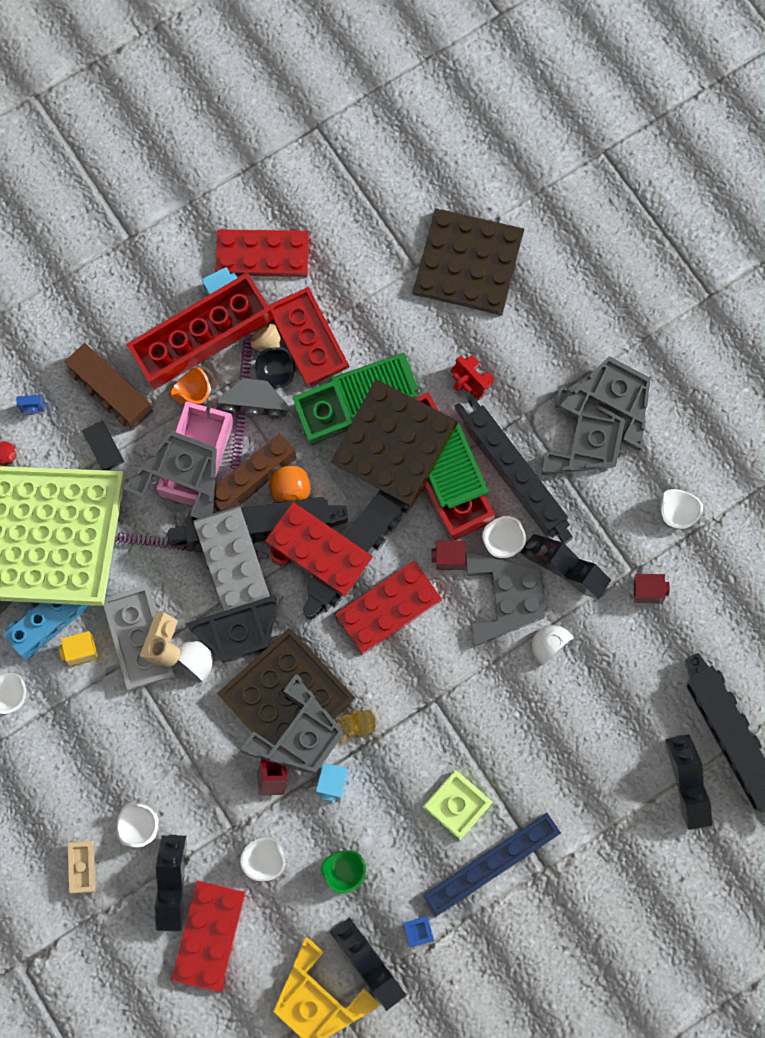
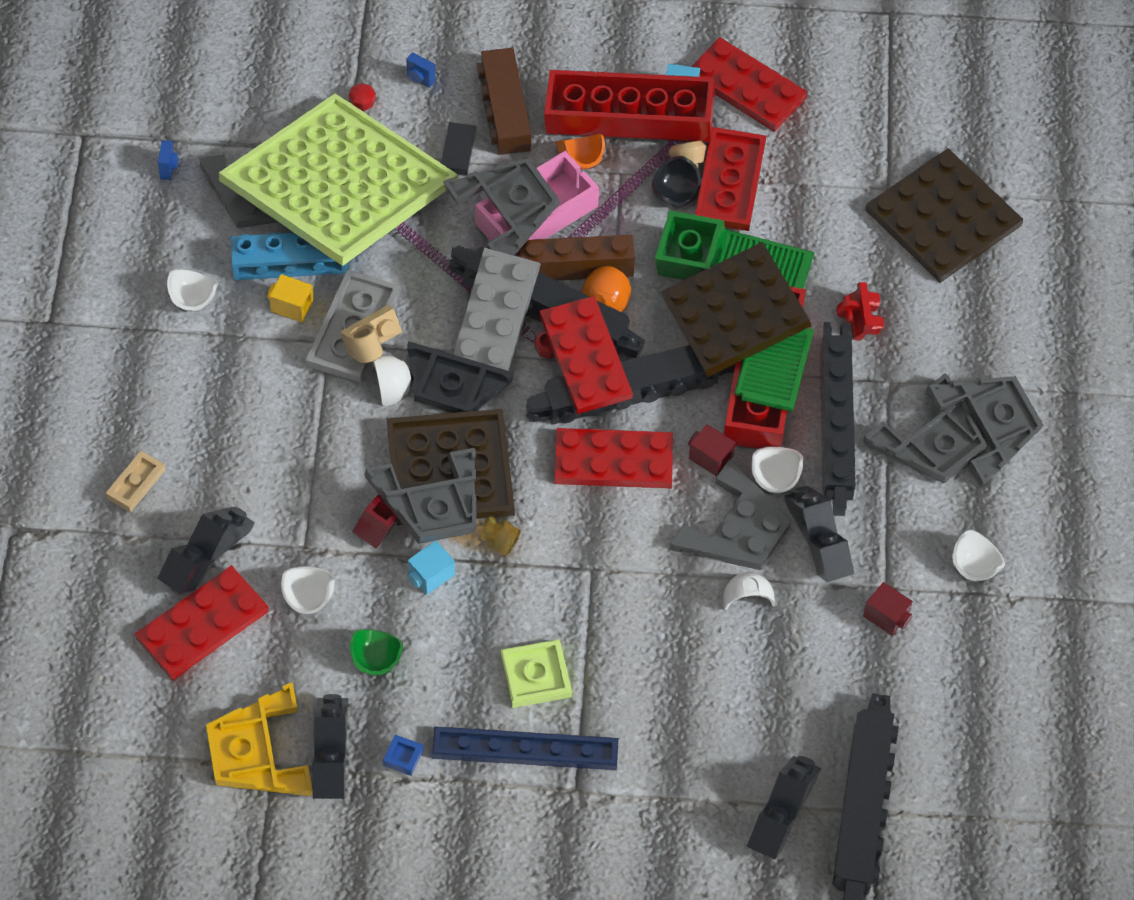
camera: 30 degrees right, 15 degrees down
white helmet [117,803,159,847] -> none
dark grey slope [215,378,289,419] -> none

